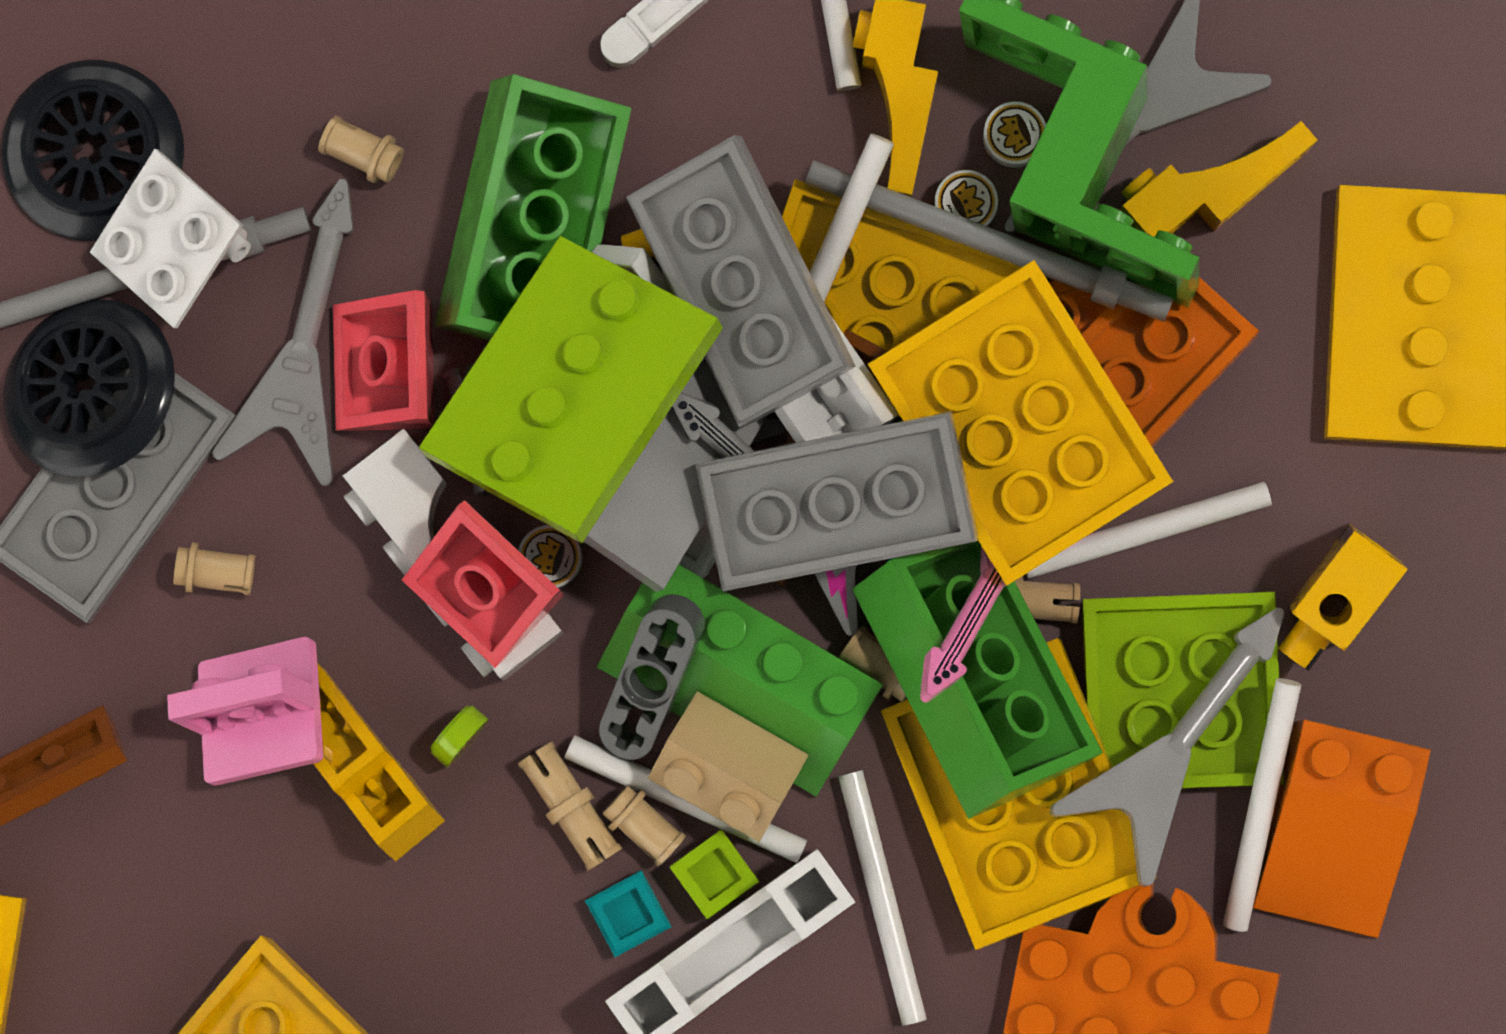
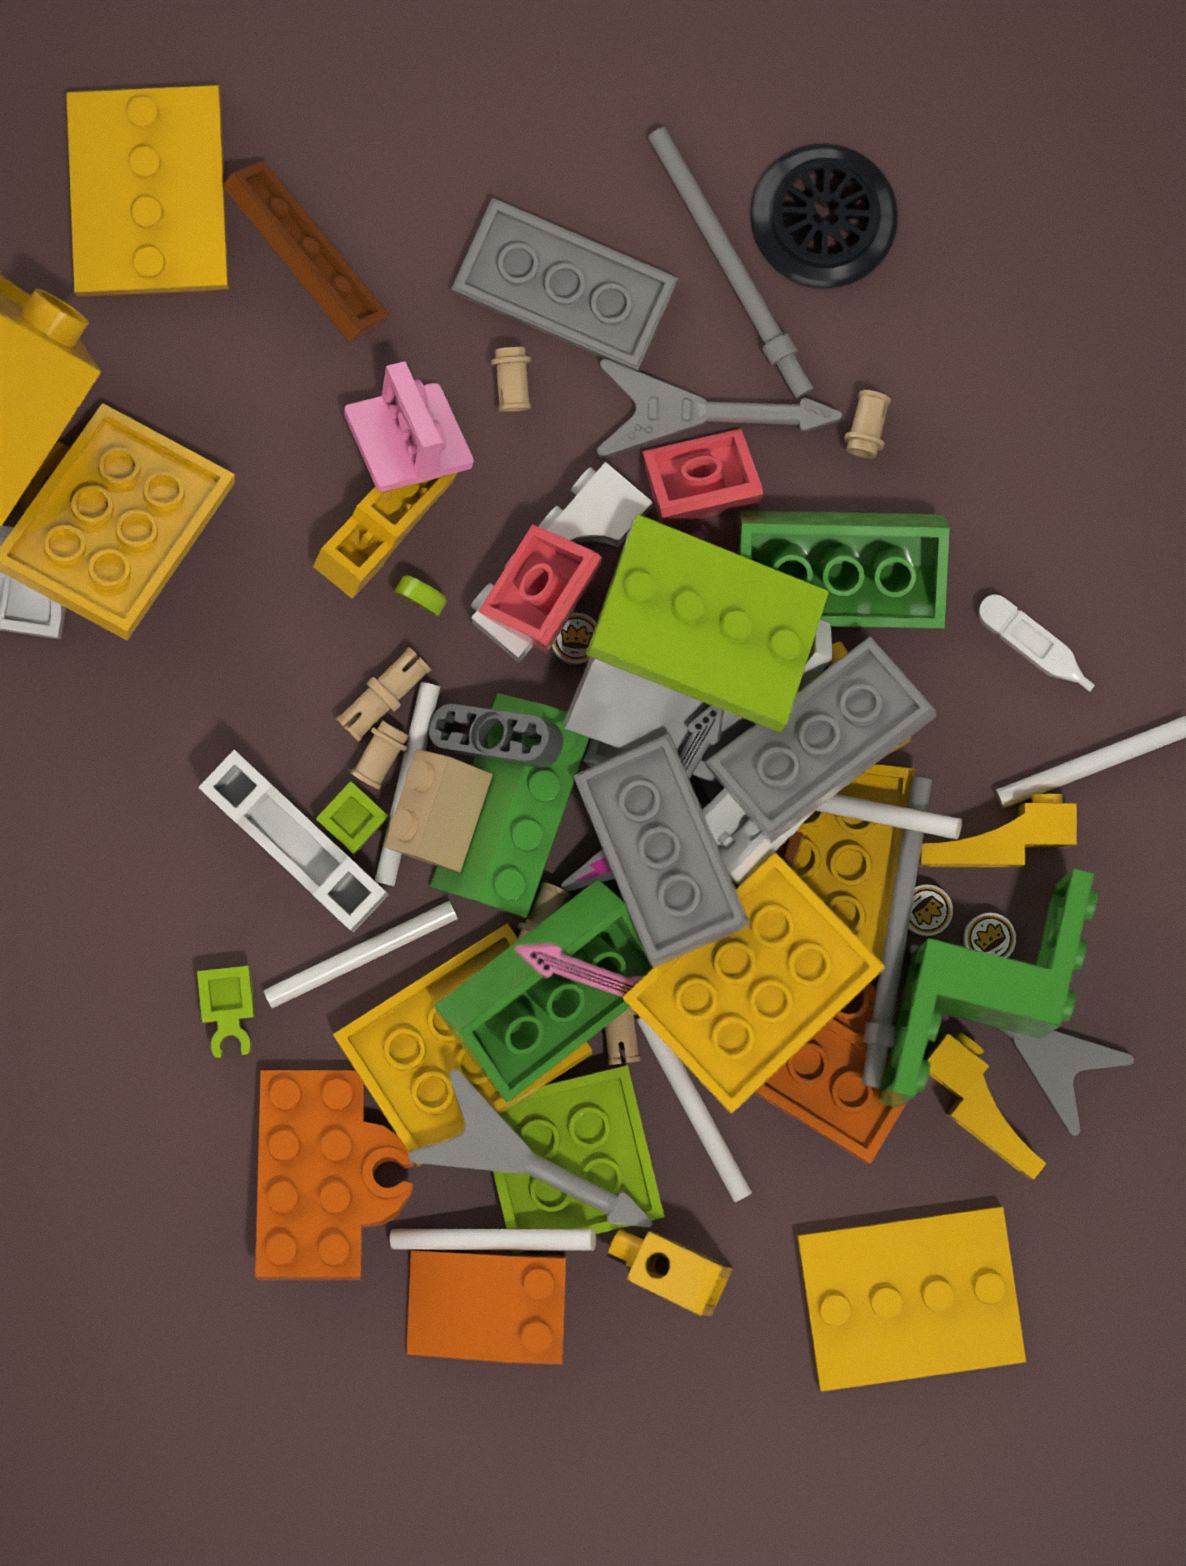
camera: 70 degrees right, 0 degrees up
black piece [4,299,175,477] -> none
white hinge [90,149,251,328] -> none
teal tile [585,870,672,957] -> none

